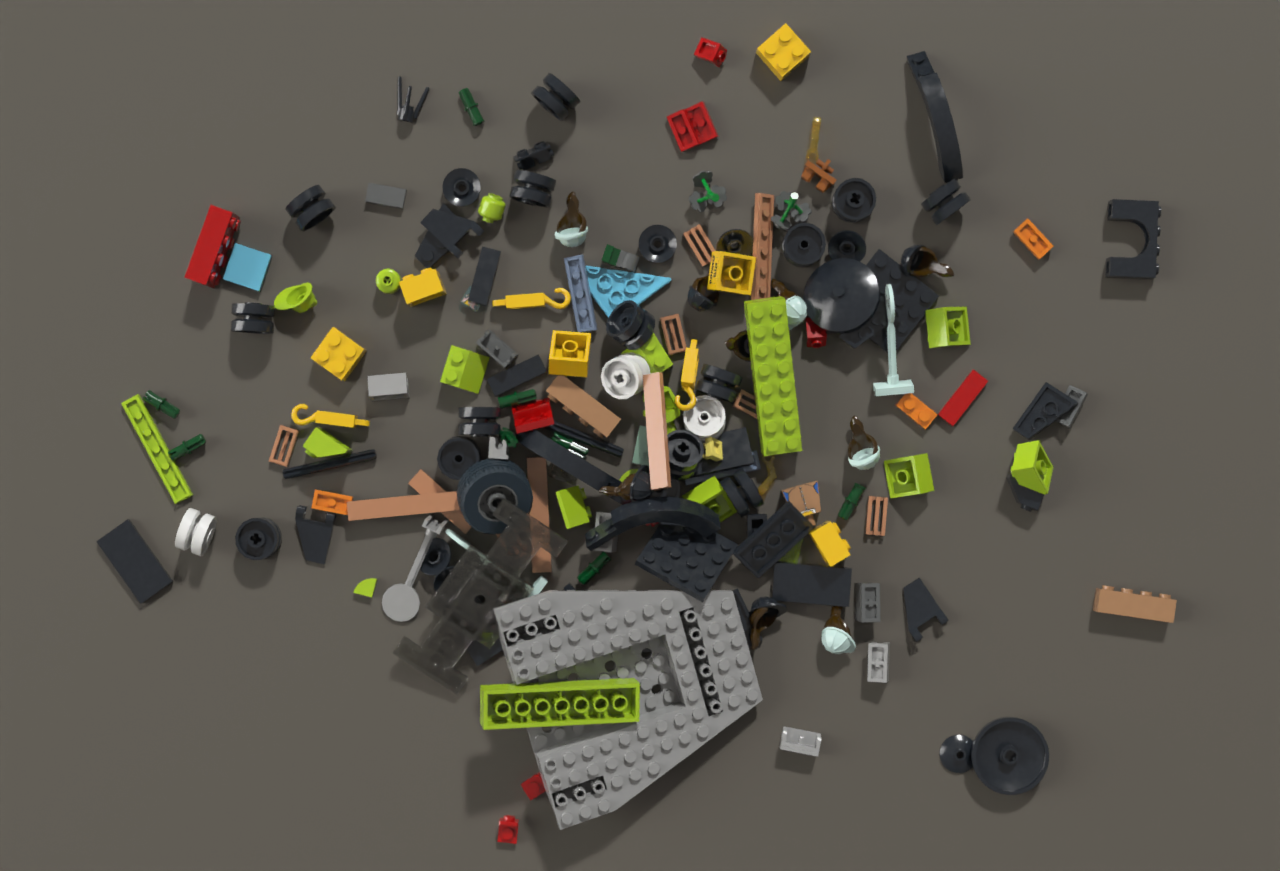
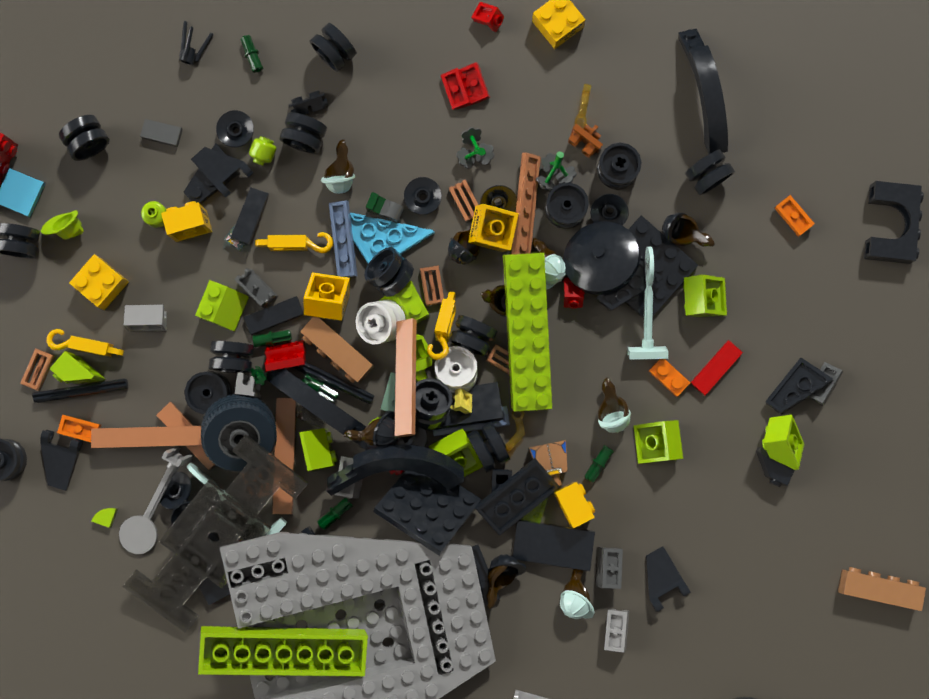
camera: 10 degrees right, 5 degrees down
nougat tile [865,496,888,536] -> none

